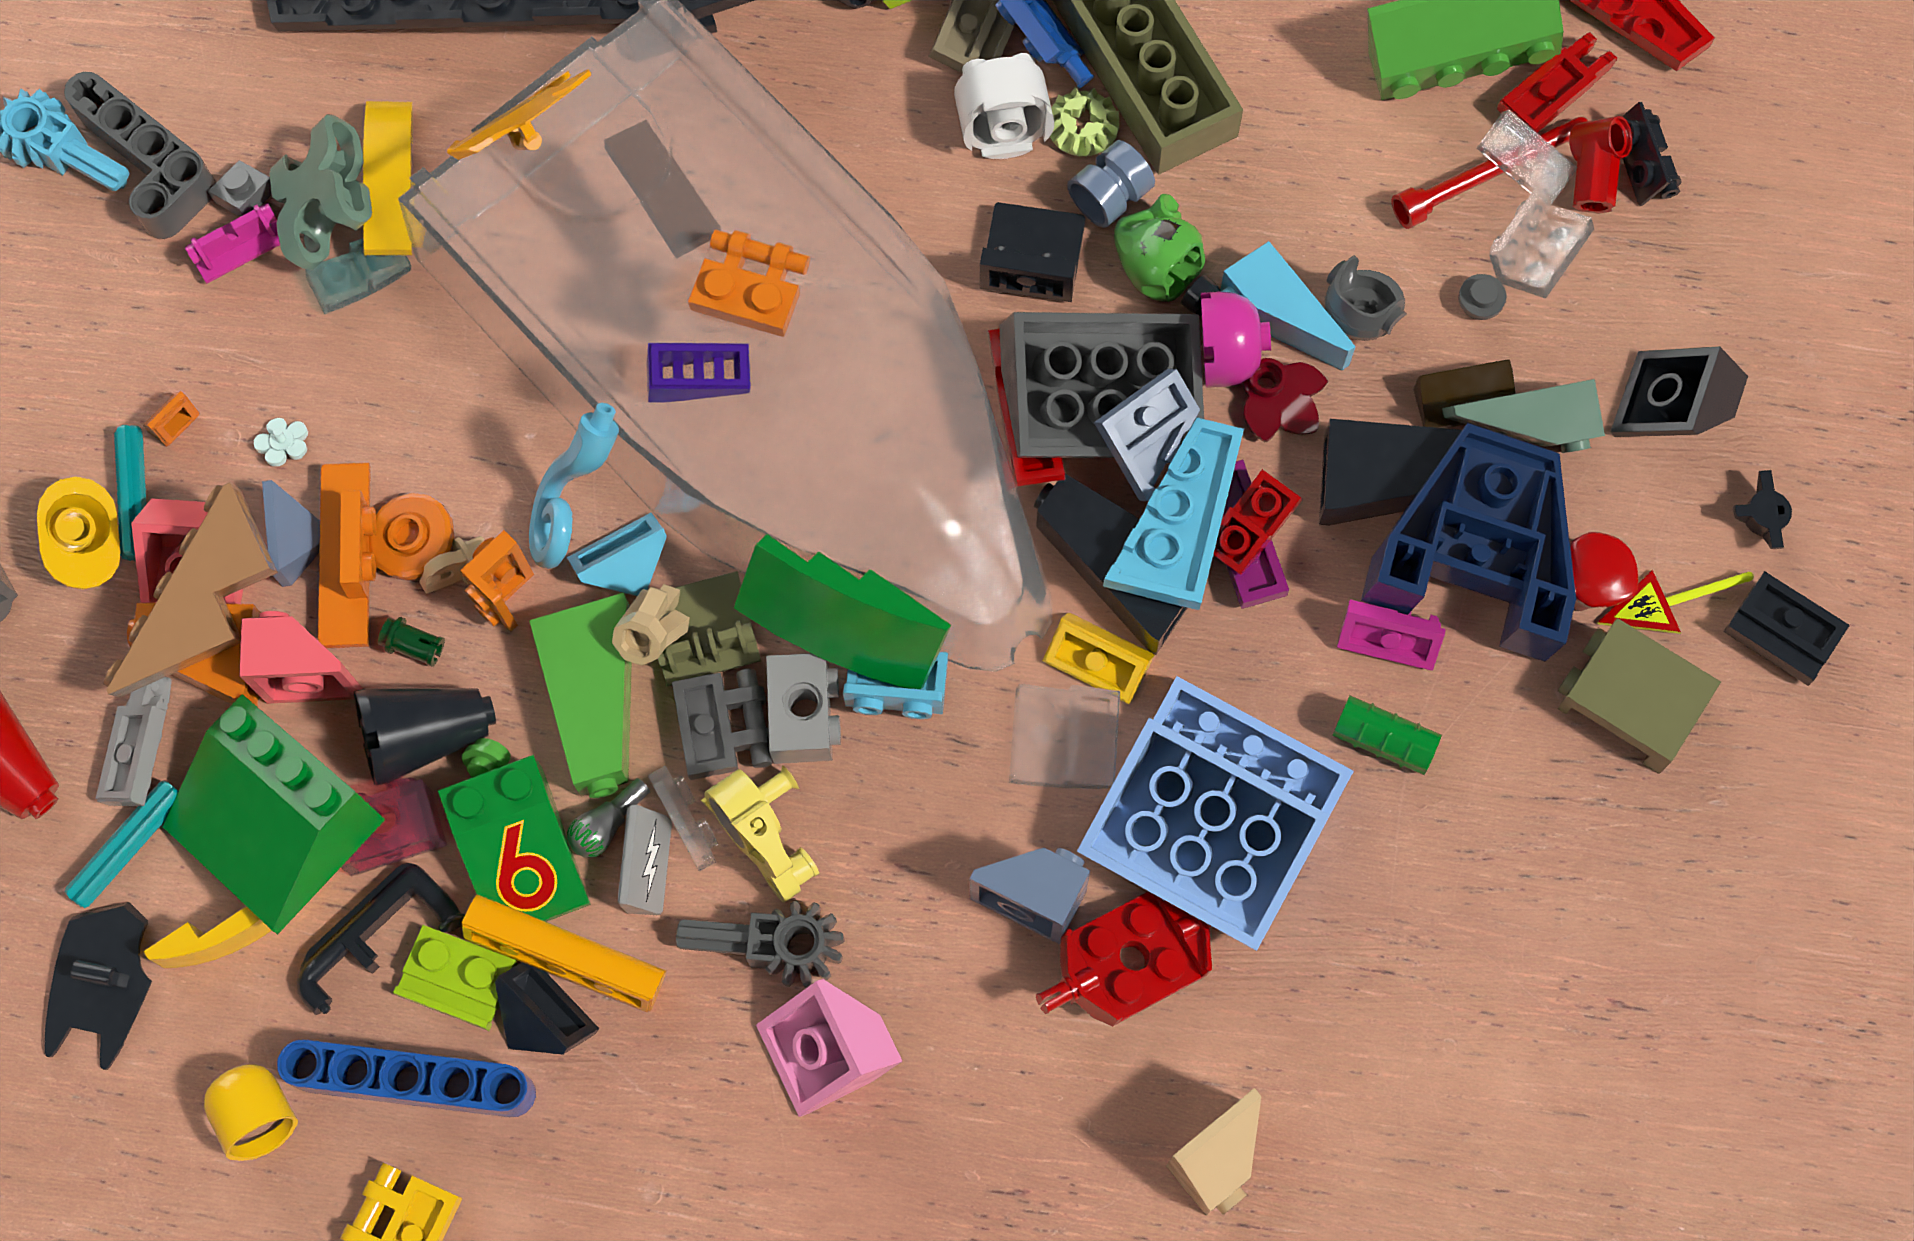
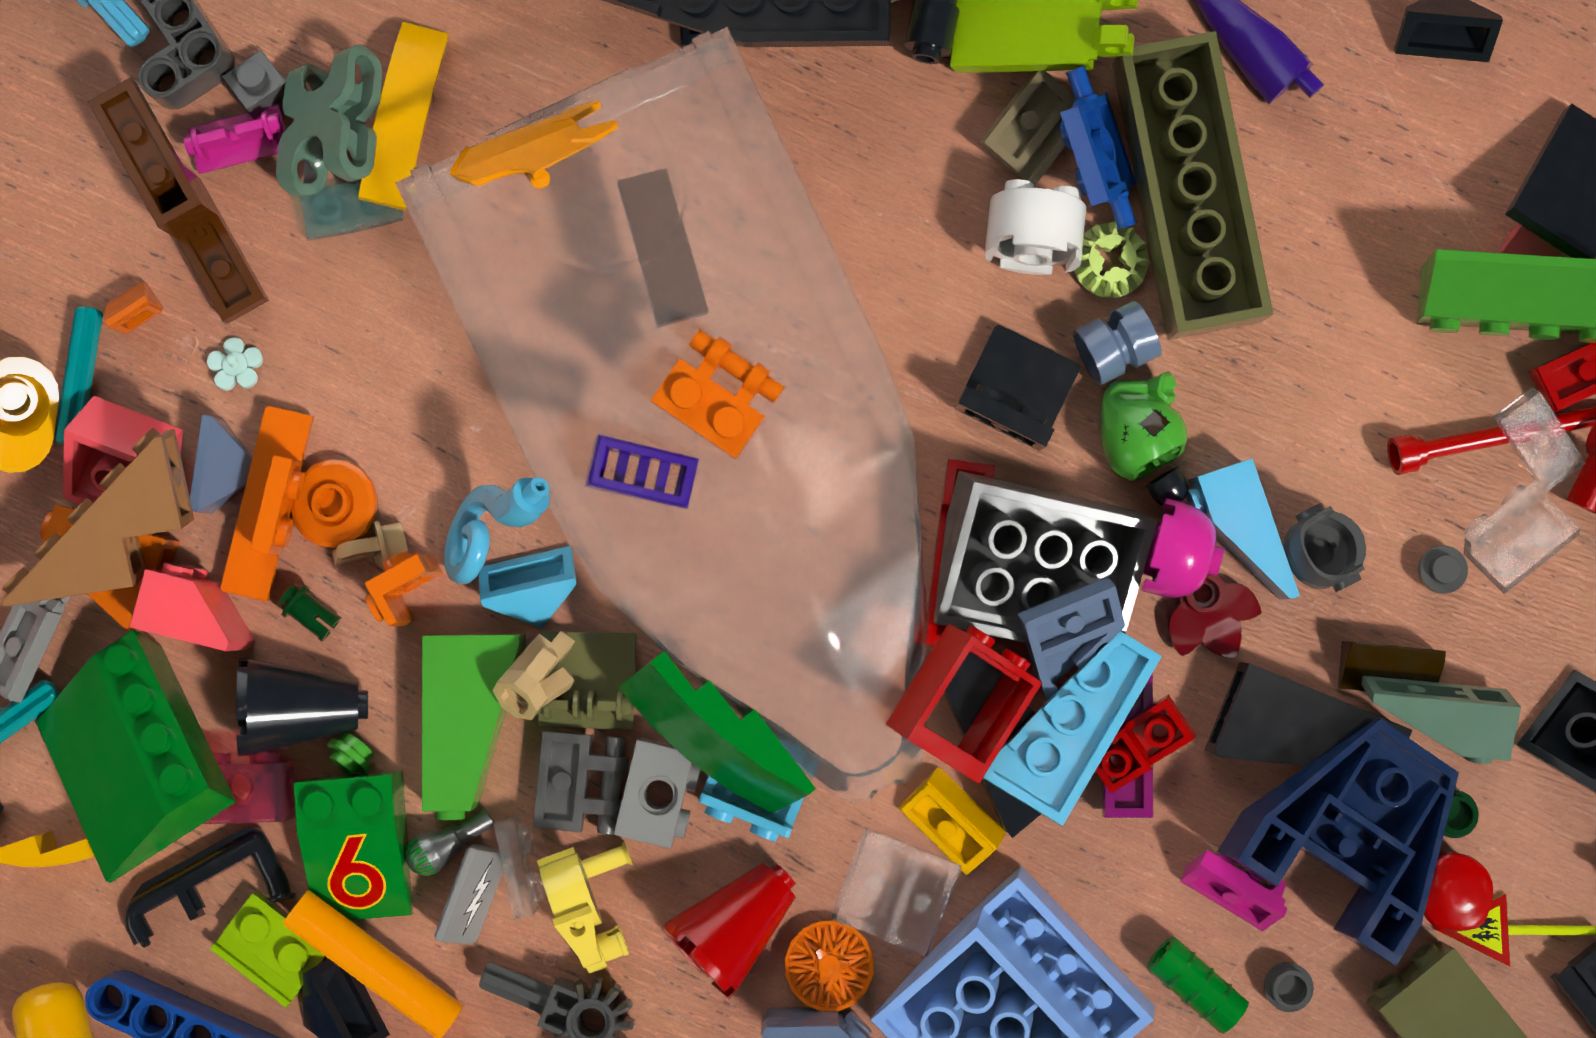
camera: 15 degrees right, 15 degrees up
none -> reddish brown bracket [87,78,269,324]
none -> red cone [661,863,796,999]
none -> orange wheel [785,920,874,1012]
none -> red window [885,623,1042,784]
none -> dark grey plate [1264,962,1314,1012]
none -> dark green plate [1444,790,1479,838]

